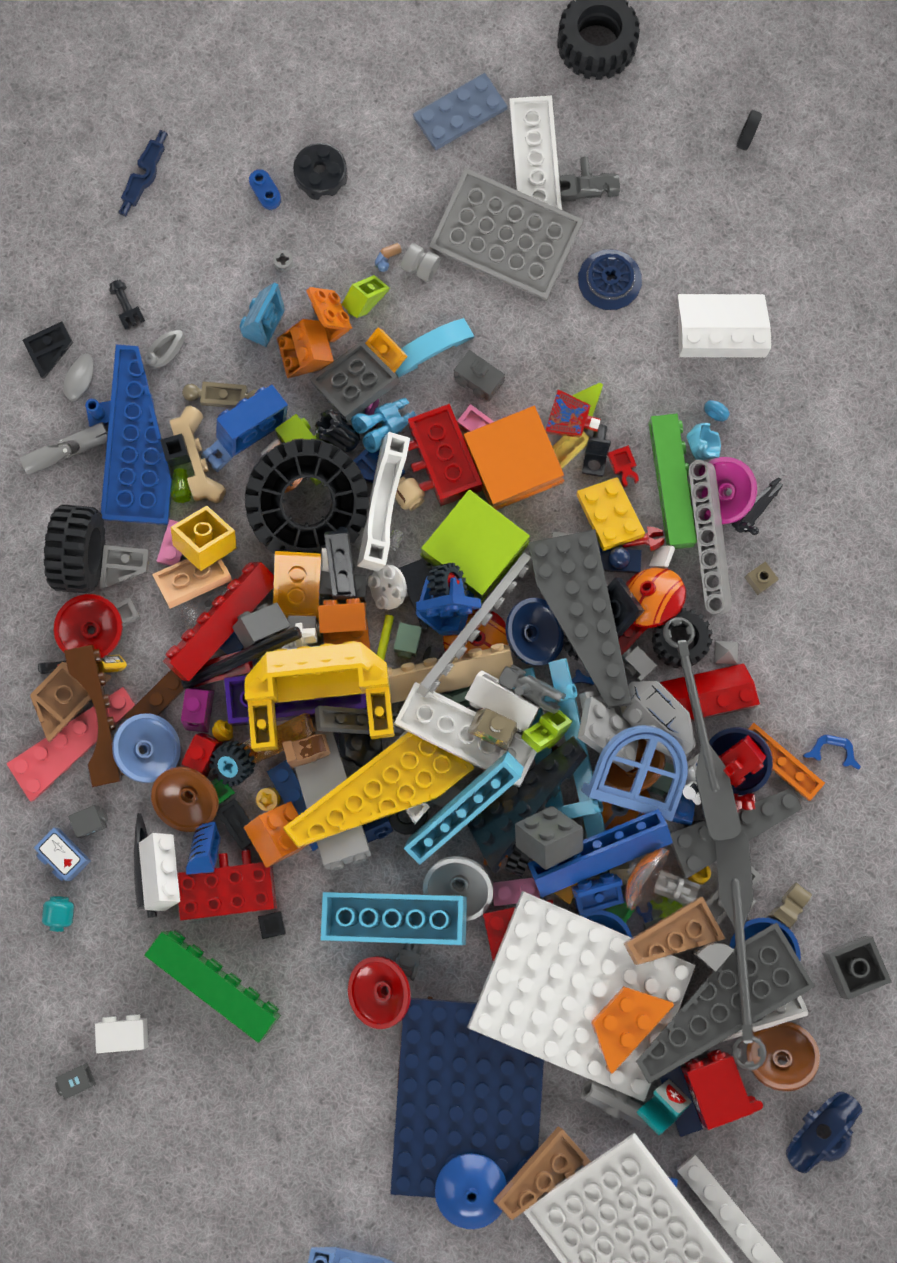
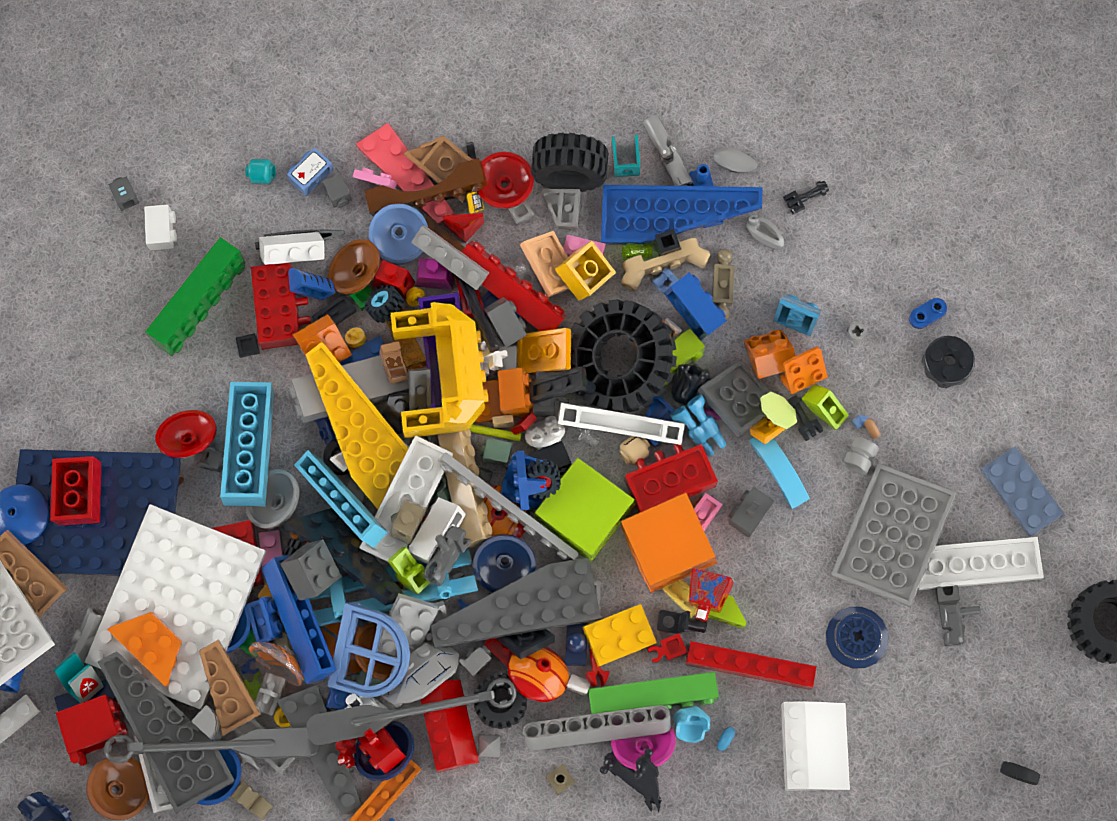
camera: 90 degrees right, 5 degrees down
black wing [22,321,73,379] -> none
dark blue piece [118,130,168,217] -> none
none -> red brick [50,456,101,525]
none -> bright pink plate [353,167,397,189]
none -> light grey plate [411,225,489,290]
none -> red slope [443,213,484,243]
none -> tan tile [492,414,514,429]
none -> red tile [510,412,537,435]
none -> teal piece [611,135,641,177]
none -> black piece [634,749,662,812]
none -> red brick [686,641,817,690]
none -> yellowish green piece [760,392,797,429]
none -> black hinge [787,395,823,441]

